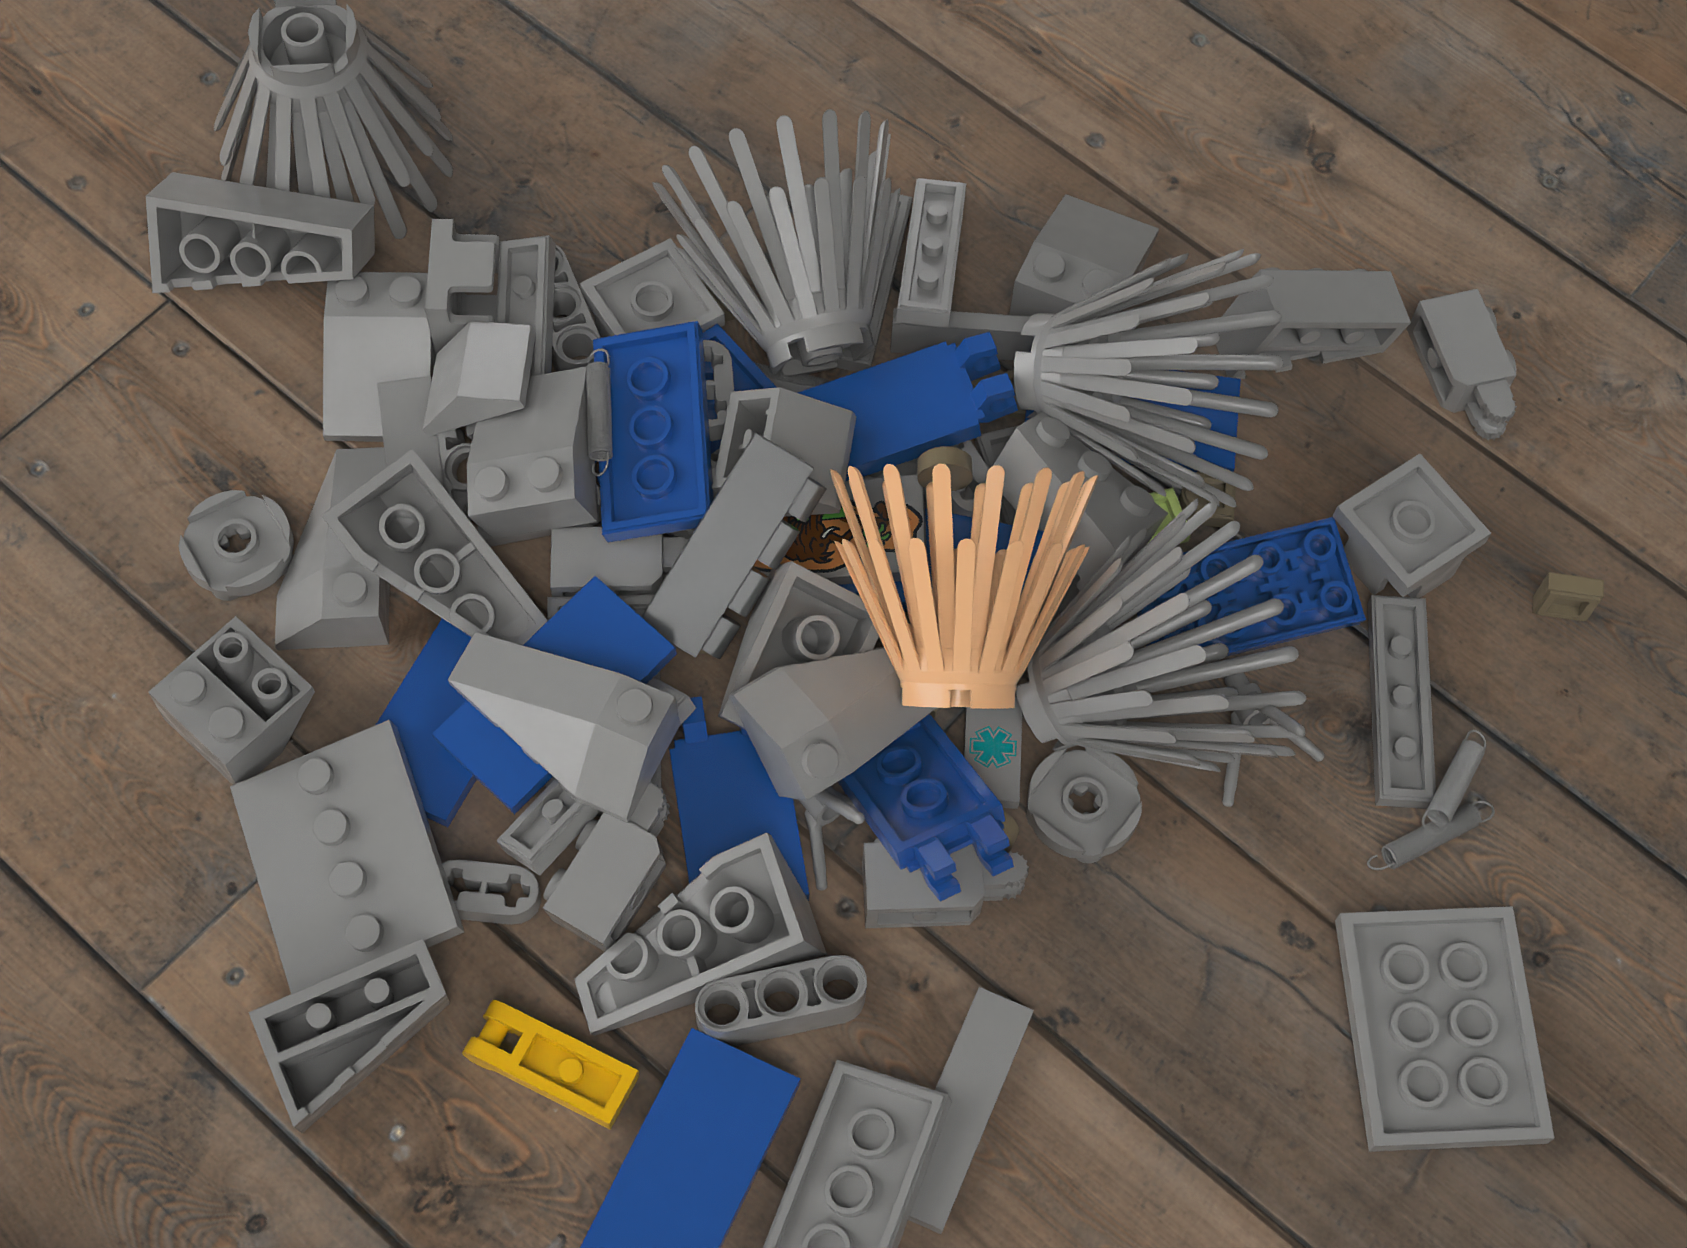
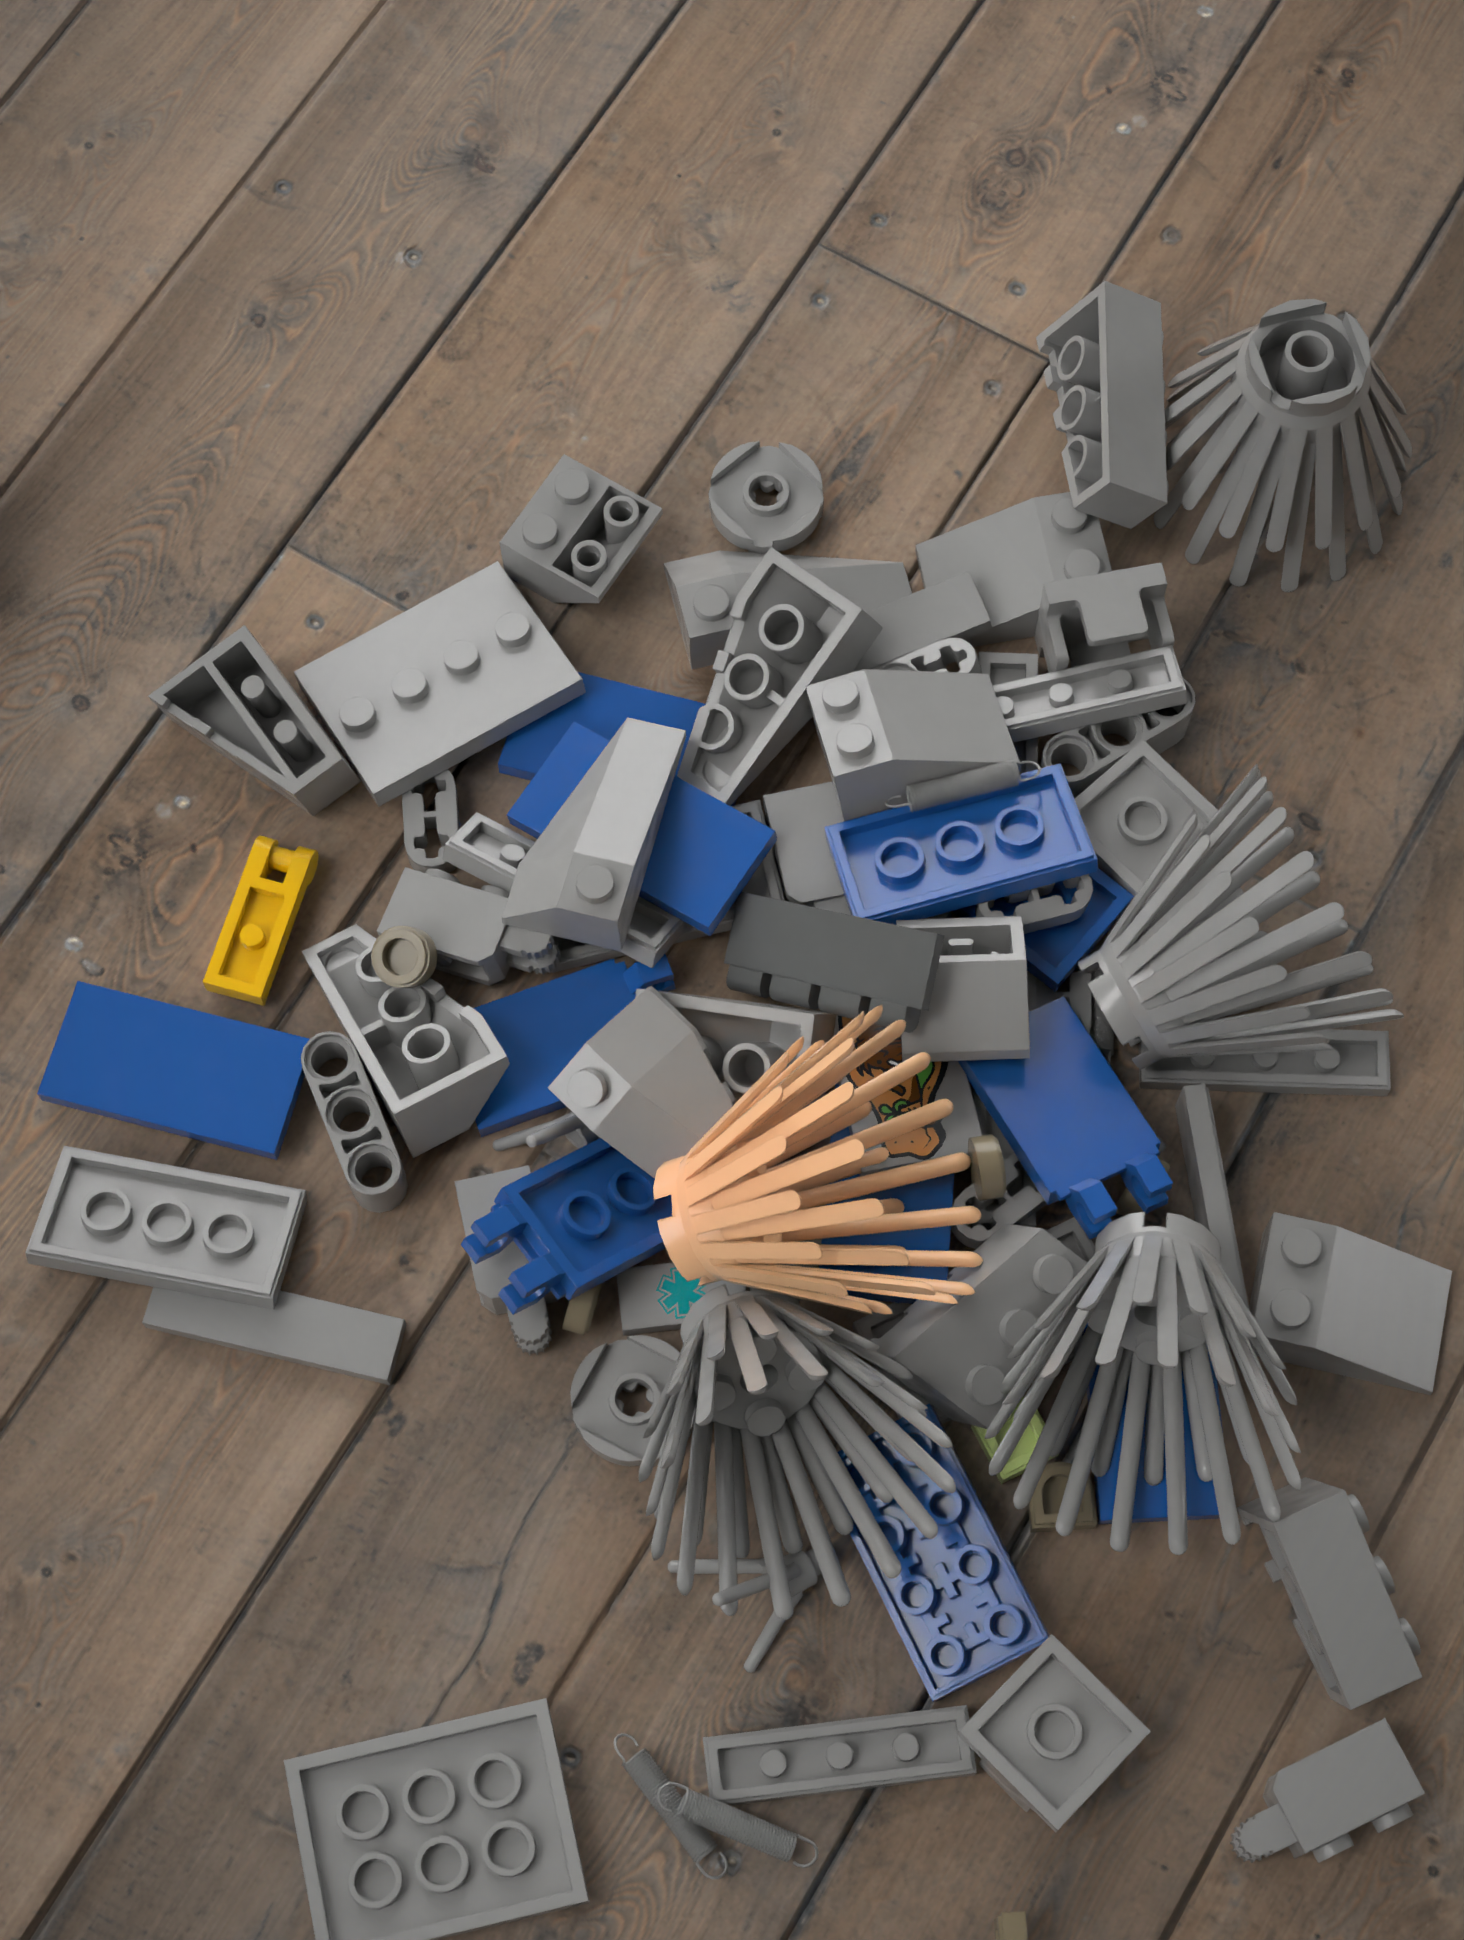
camera: 85 degrees right, 5 degrees up
light grey slope [423,321,536,437] -> none
light grey tile [896,178,966,328] -> none
none -> dark tan tile [371,926,437,988]

